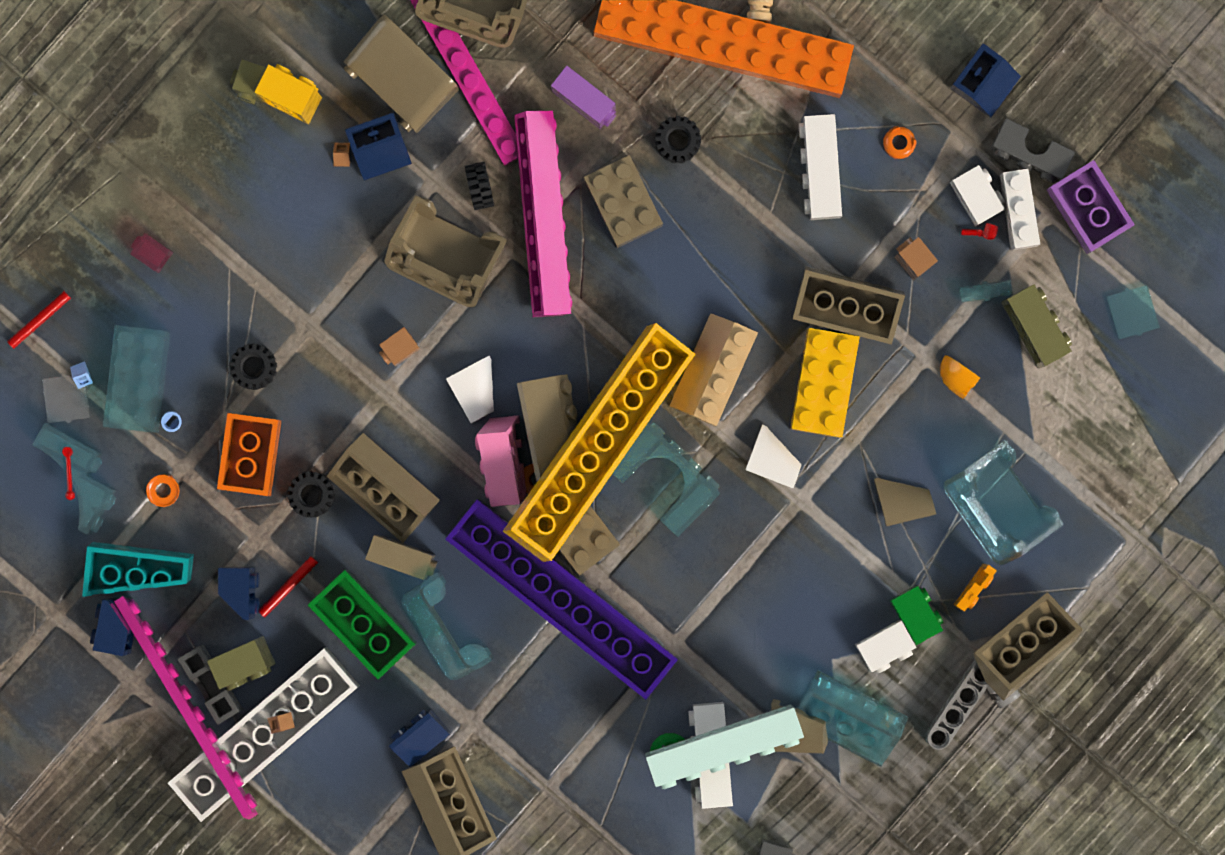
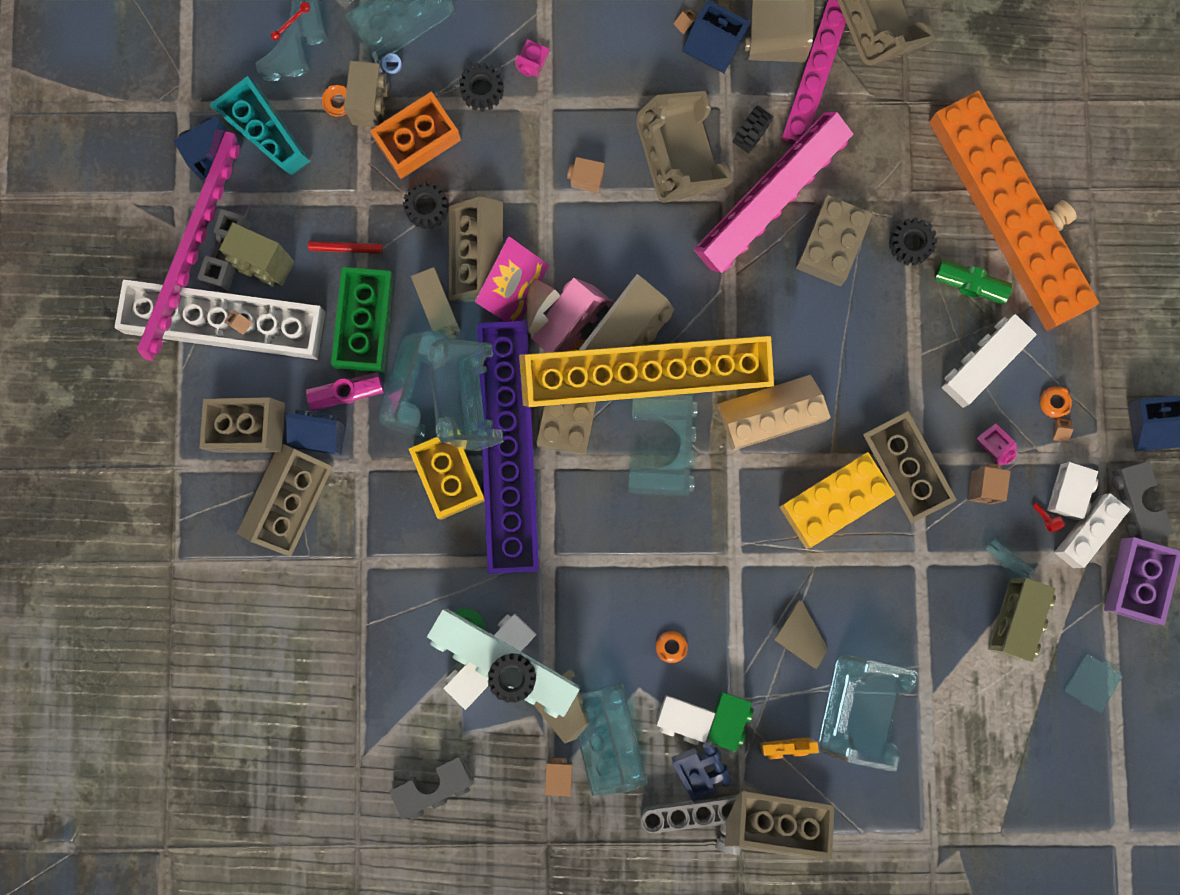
camera: 45 degrees right, 5 degrees down
dark blue slope [218,567,260,620] -> none
white slope [446,356,494,424] -> none
medium lavender brick [551,66,616,129] -> none
white slope [745,425,801,488] -> none
light orange brick [940,355,980,399] -> none
none -> dark tan brick [199,397,285,453]
none -> dark pink piece [306,372,384,411]
none -> dark tan brick [344,61,390,128]
none -> yellow brick [409,429,485,520]
none -> clear light blue windscreen [428,338,503,451]
none -> dark pink sticker [475,237,550,322]
none -> black tyre [488,653,536,703]
none -> dark pink bracket [515,39,550,77]
none -> dark tan slope [526,278,560,336]
none -> medium nougat brick [545,757,572,796]
none -> orange piece [656,631,688,663]
none -> dark blue plate [672,741,732,801]
none -> green piece [934,259,1012,305]
none -> dark pink bracket [977,423,1017,465]
none -> medium nougat piece [1053,418,1074,443]

